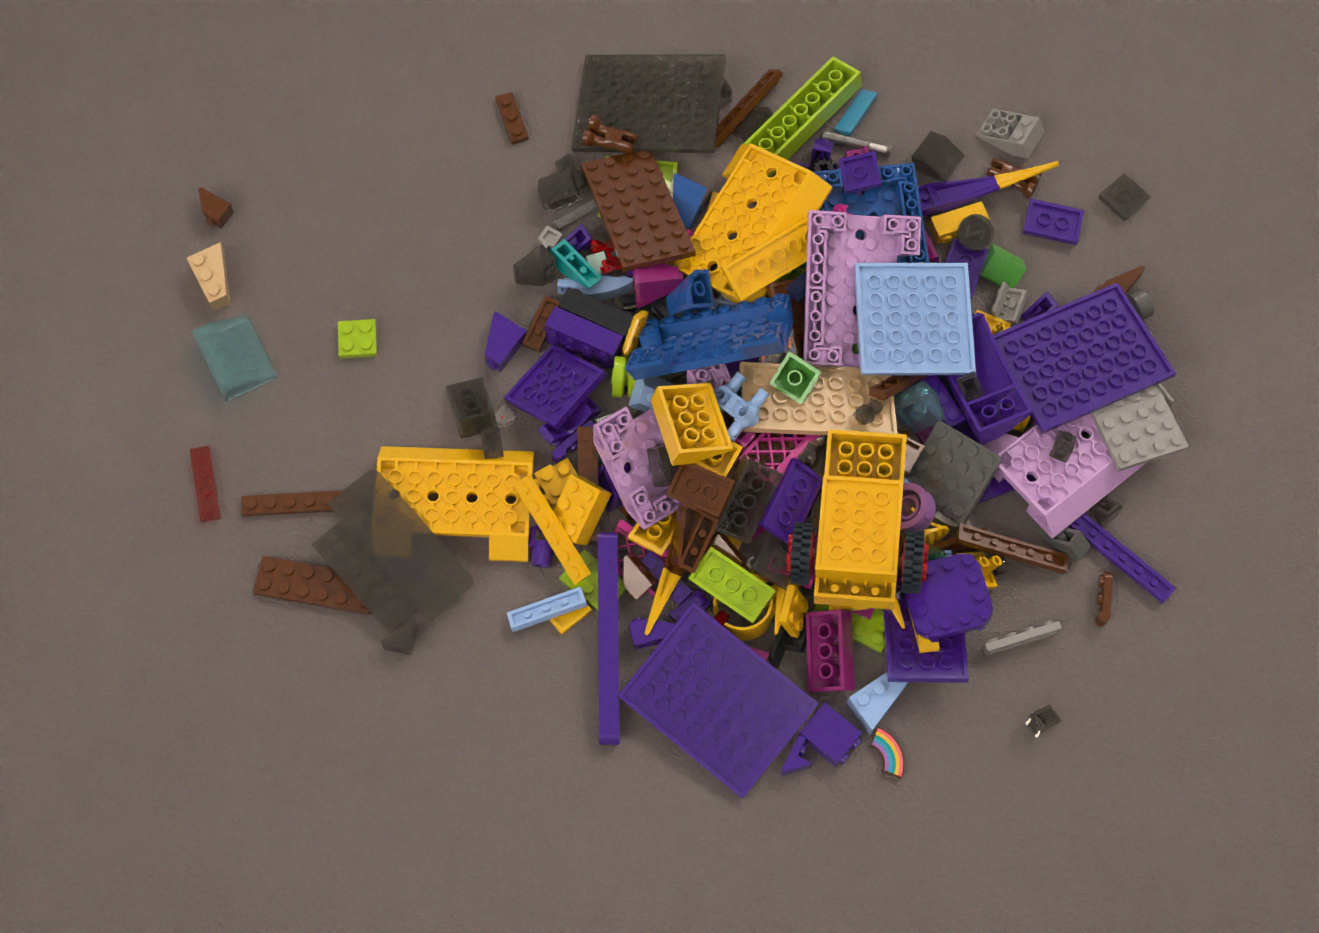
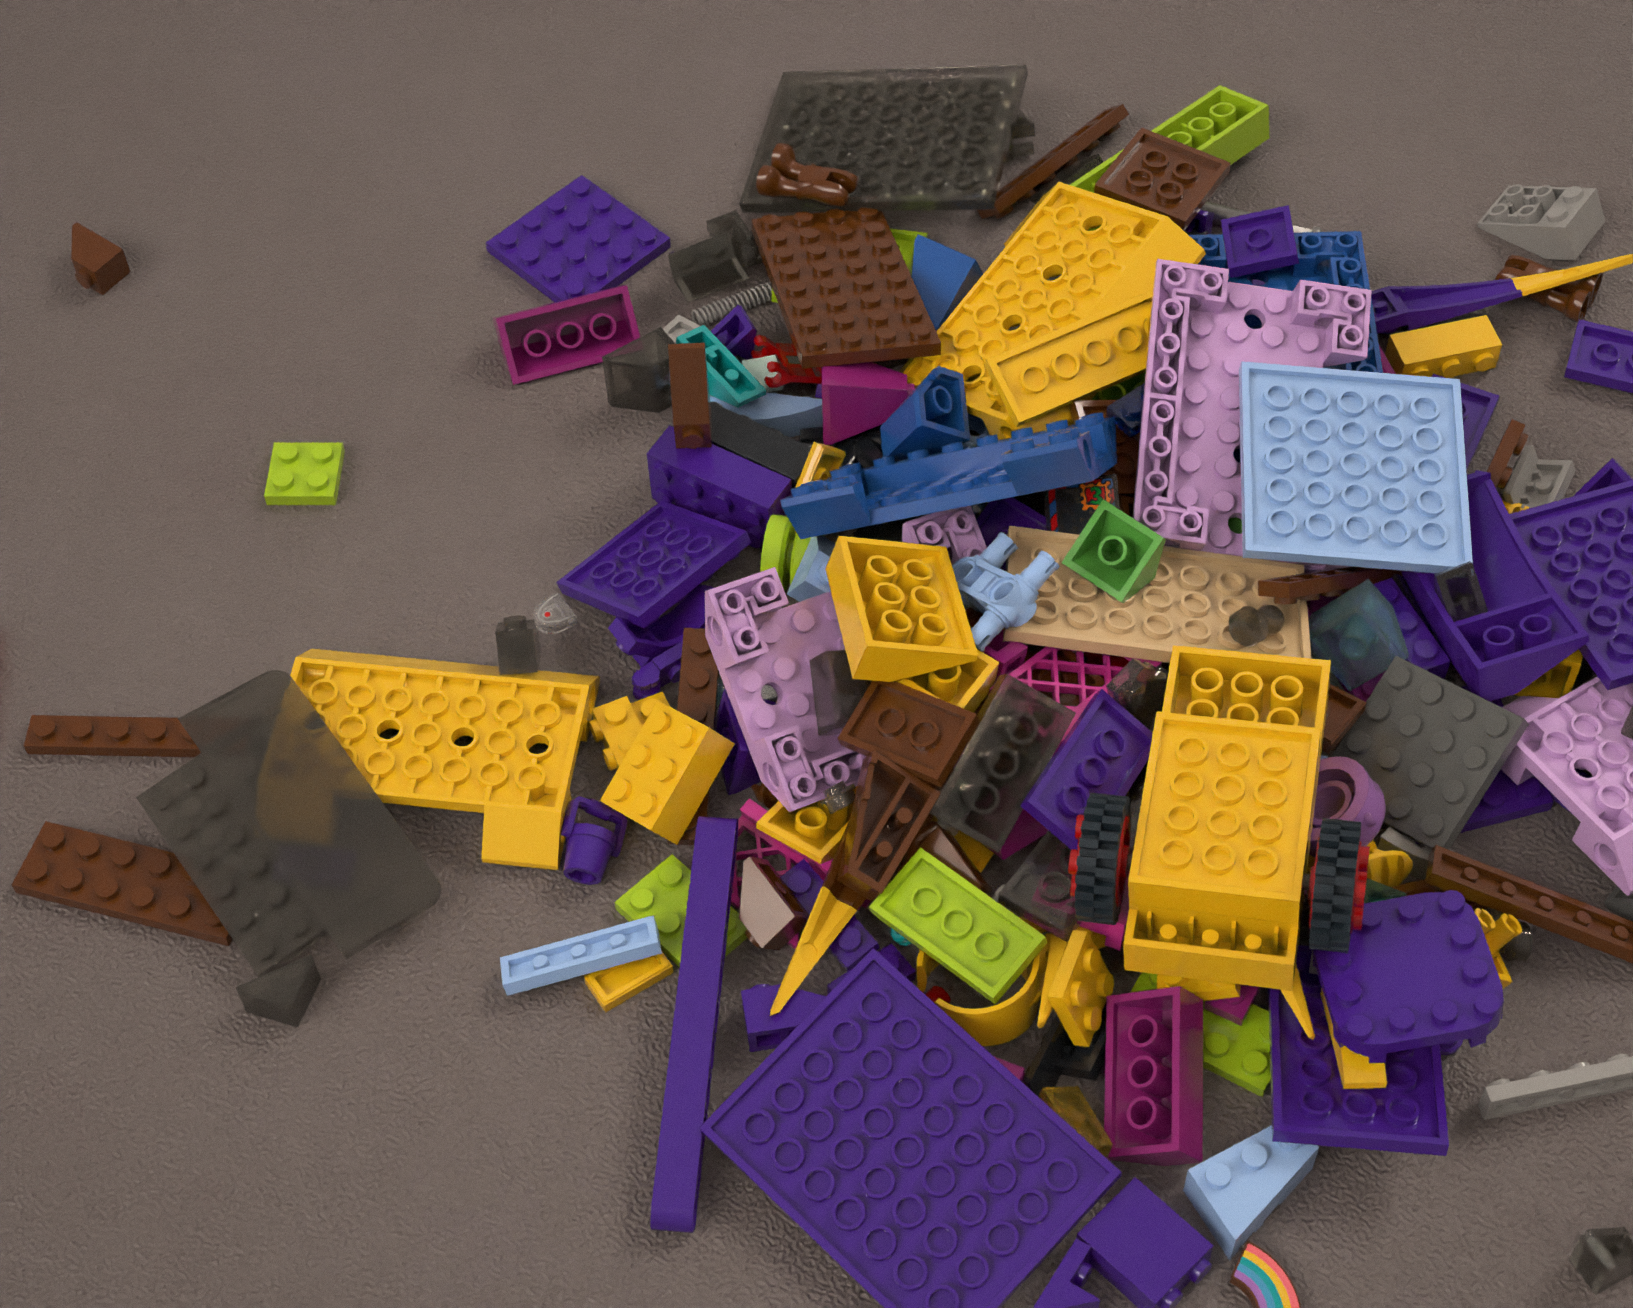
camera: 10 degrees right, 15 degrees down
tan wedge [187,242,230,312] -> none
clear light blue slope [192,315,278,401] -> none
clear smoke slope [445,377,498,438] -> none
dark purple slope [485,311,526,372] -> none
reddish brown plate [495,92,529,145] -> none
yellow plate [514,475,591,585] -> none
reddish brown plate [522,296,560,353] -> none
dark azure slope [834,89,878,137] -> none
clear smoke slope [911,131,964,183] -> none
clear smoke tile [957,214,994,251] -> none
bright green slope [980,243,1027,288] -> none
none -> dark purple plate [486,175,671,302]
none -> magenta slope [493,285,644,385]
none -> reddish brown slope [668,343,712,449]
none -> clear smoke plate [820,781,856,814]
none -> clear yellow plate [1039,1086,1113,1157]
none -> reddish brown plate [1094,127,1231,231]
none -> reddish brown plate [1486,419,1529,489]

